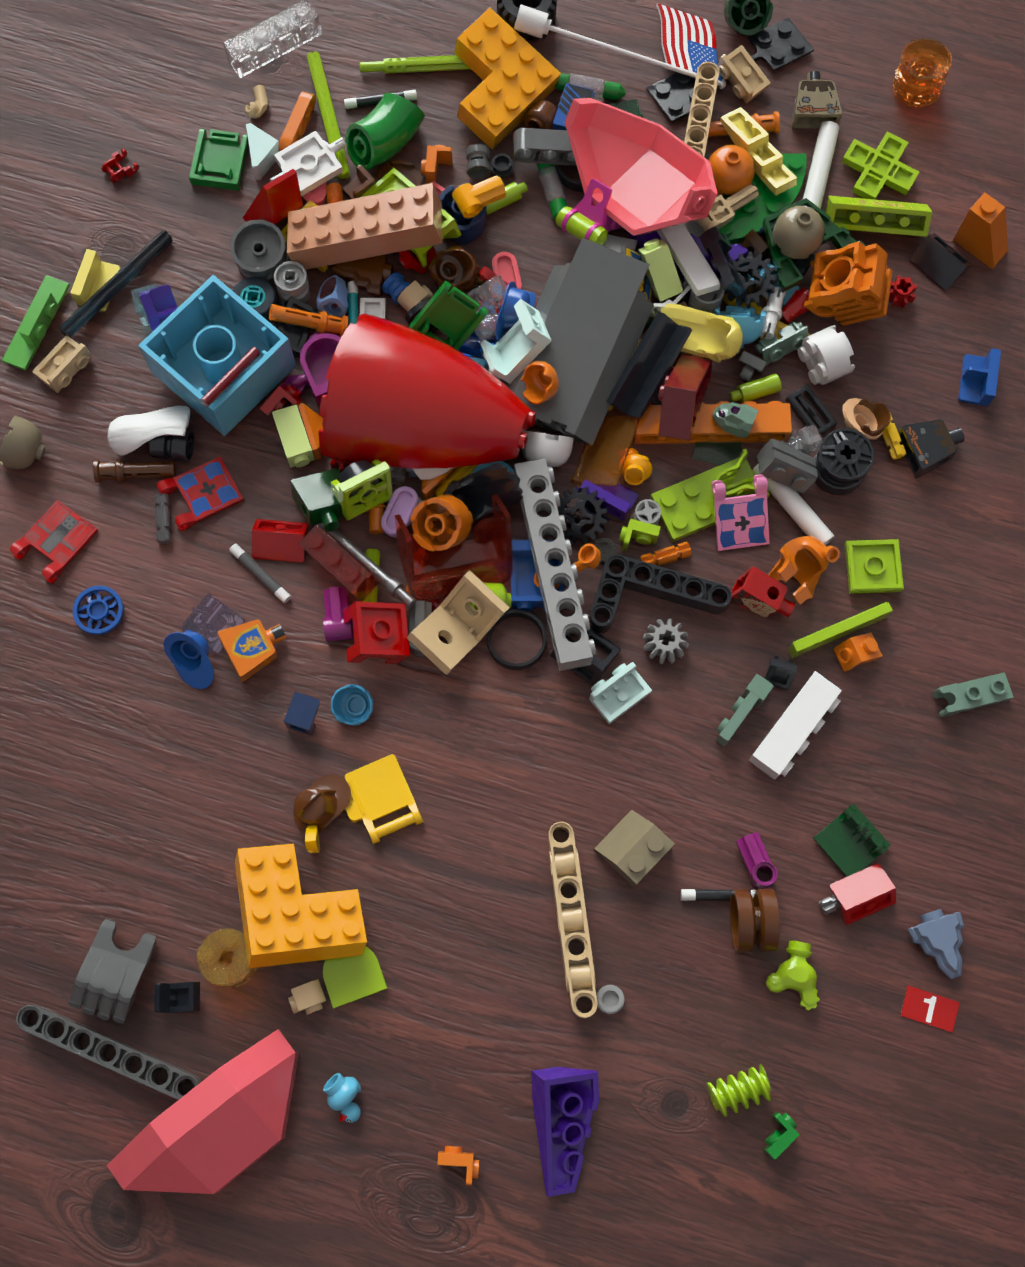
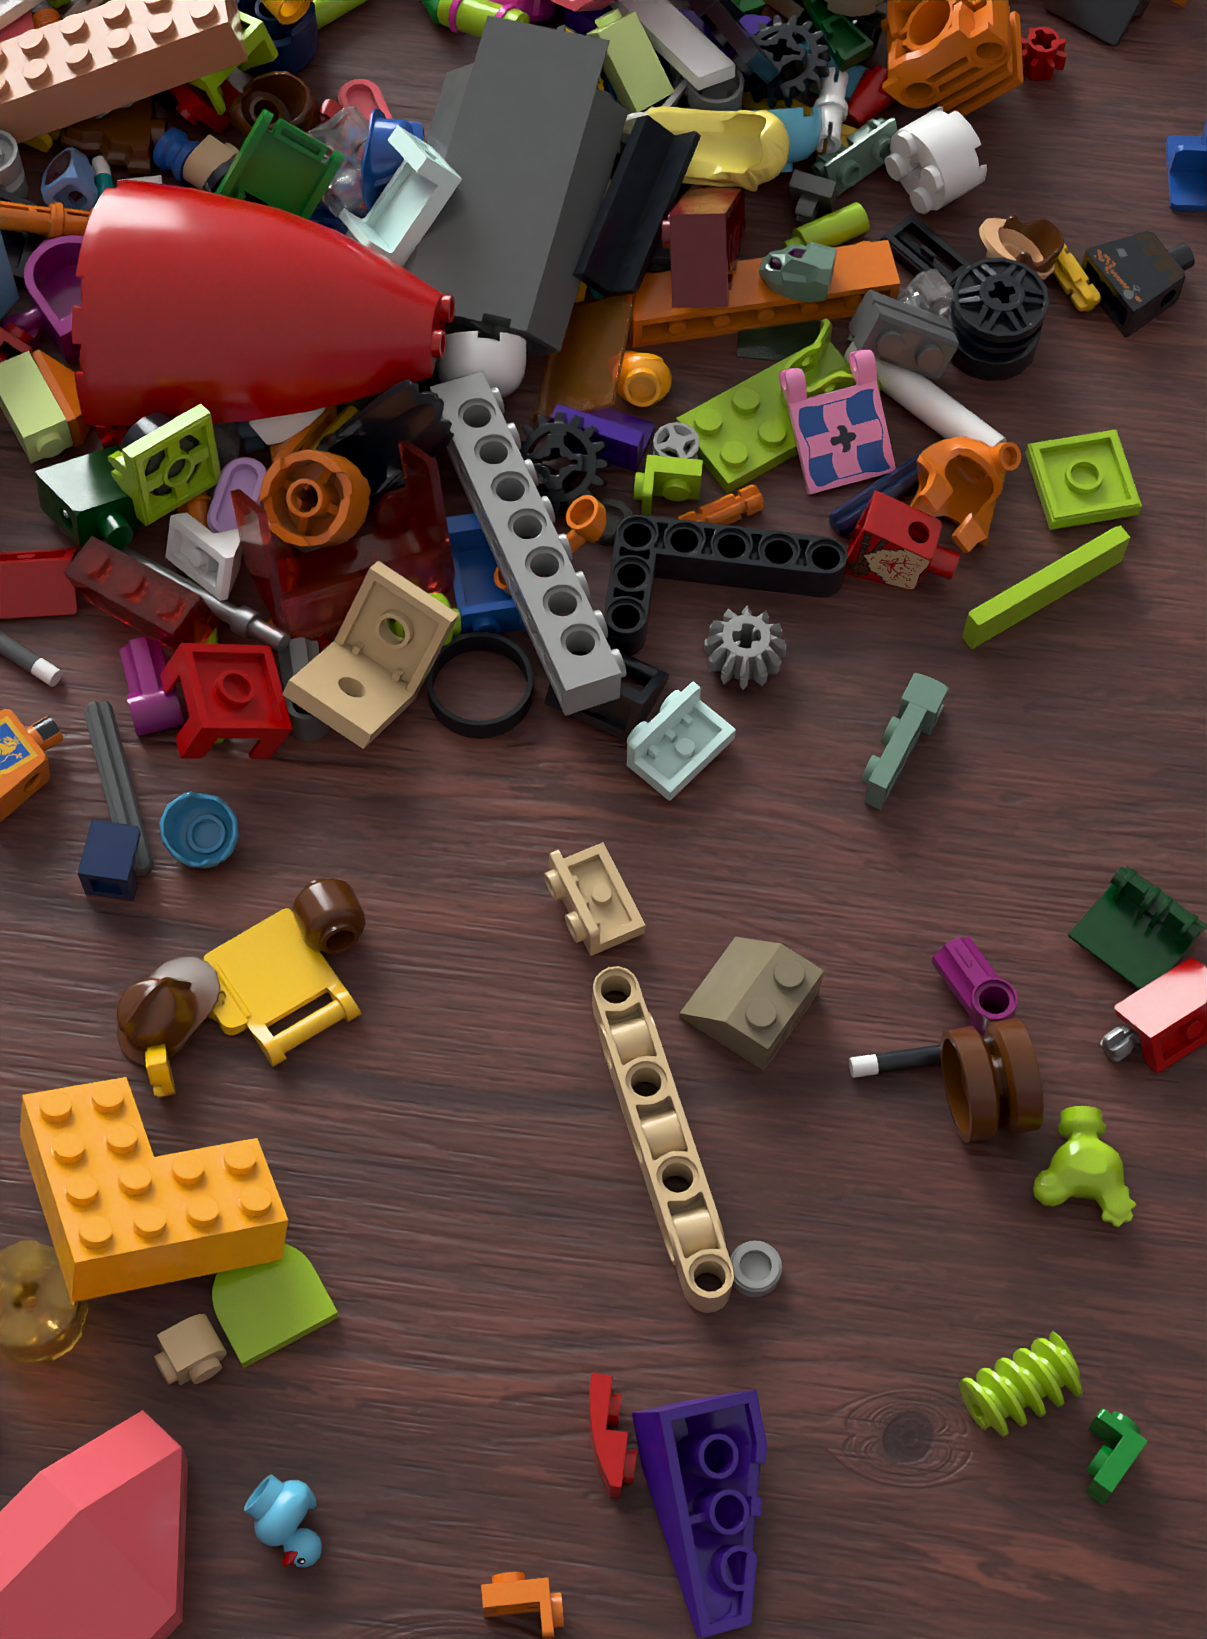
camera: 10 degrees left, 10 degrees down
orange hair [521,361,559,405] -> none
white brick [749,671,842,780] -> none
black tile [764,656,797,690] -> none
orange bracket [834,632,883,672] -> none
none -> dark grey axle [84,701,154,876]
none -> white slope [165,512,245,601]
none -> reddish brown head [292,878,366,954]
none -> tan bracket [544,842,646,956]
none -> red slope [589,1373,637,1499]
none -> dark blue axle [828,450,924,536]

